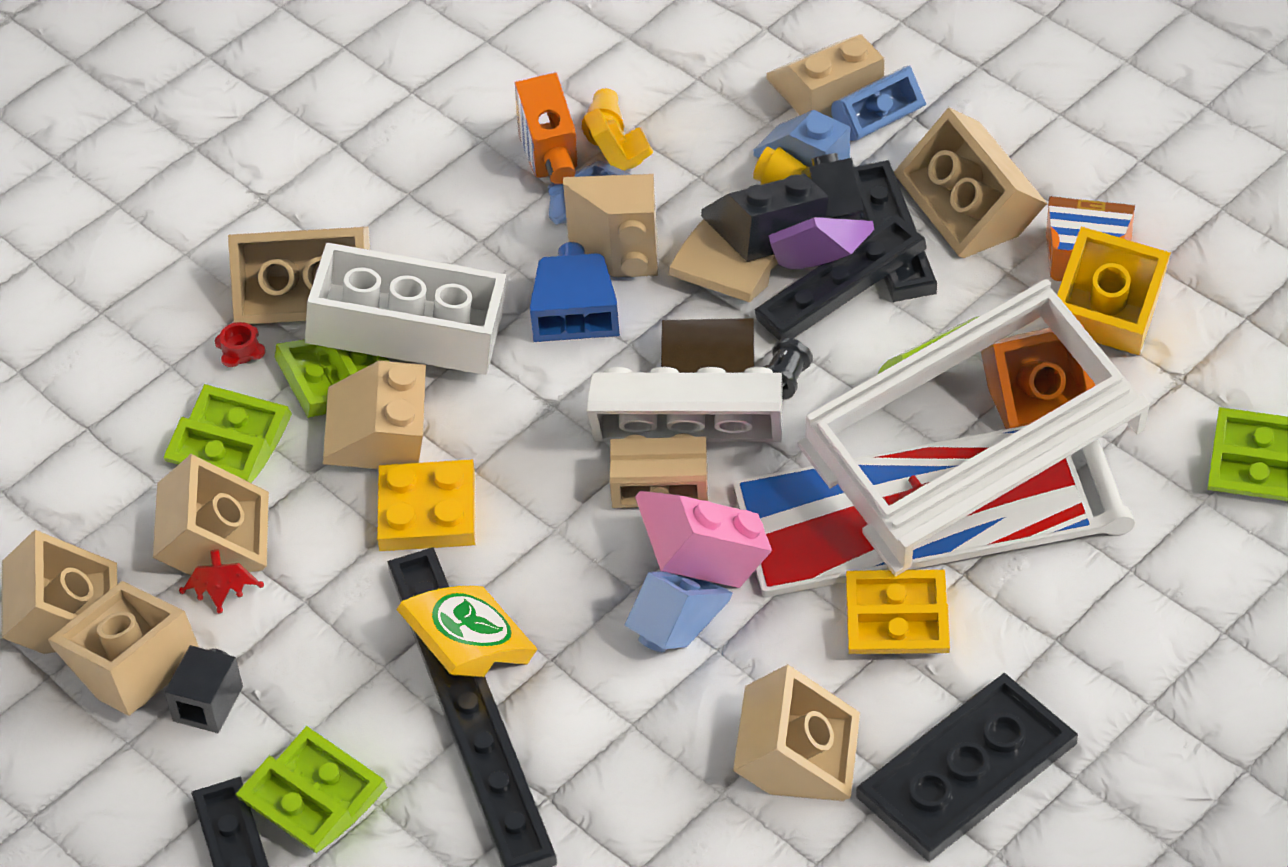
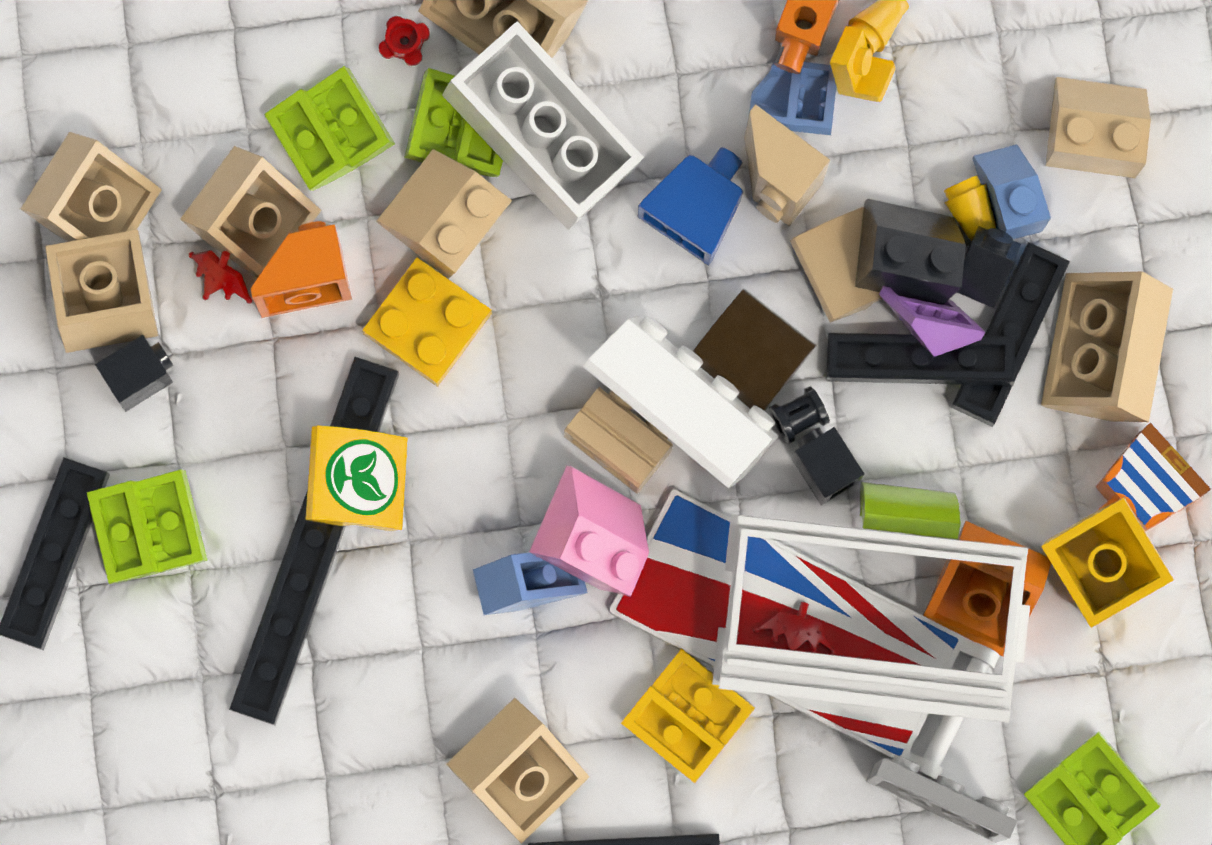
camera: 30 degrees right, 30 degrees up
medium blue brick [831,65,927,141] -> none
none -> orange slope [251,221,352,318]
none -> black brick [791,427,865,505]
none -> light grey plate [866,755,1017,843]

